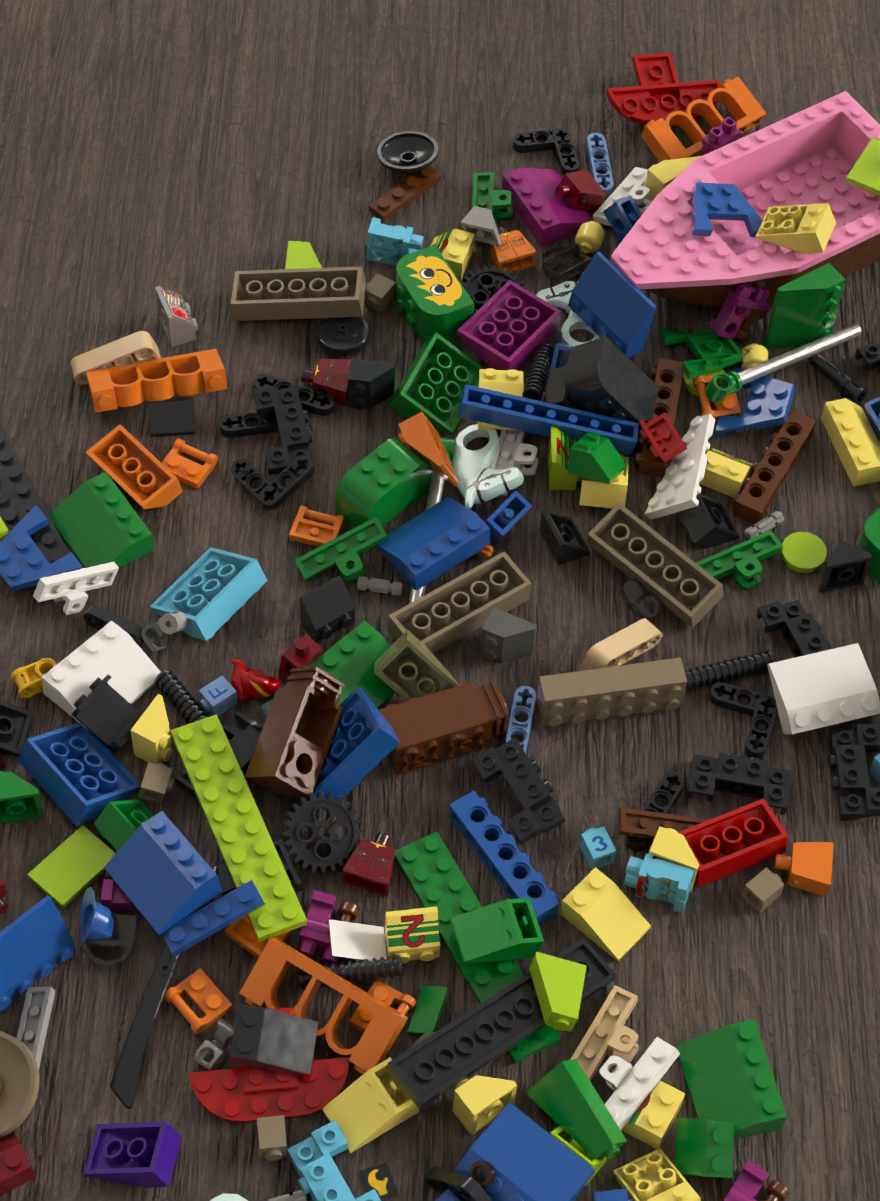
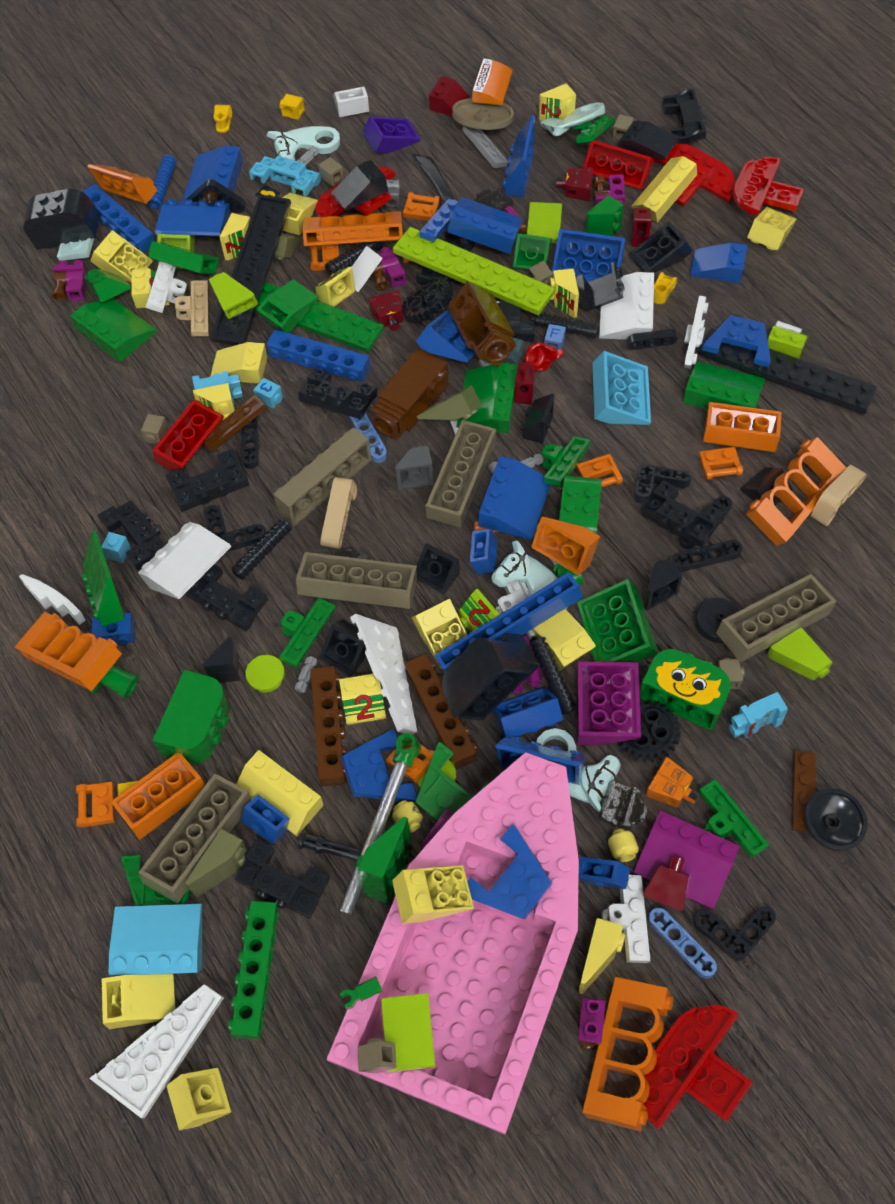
camera: 150 degrees right, 5 degrees up
blue piece [80,887,114,944] -> none
leg [141,611,187,651] -> none
light grey slope [155,286,198,347] -> none
dark red torso [301,359,351,406] -> none
green slope [407,986,448,1037] -> none
light yellow slope [431,229,475,281] -> none
light grey slope [460,206,502,246] -> none
green slope [567,432,626,484] -> none
red bracket [639,412,688,463] -> none
orange torso [774,842,834,896] -> none

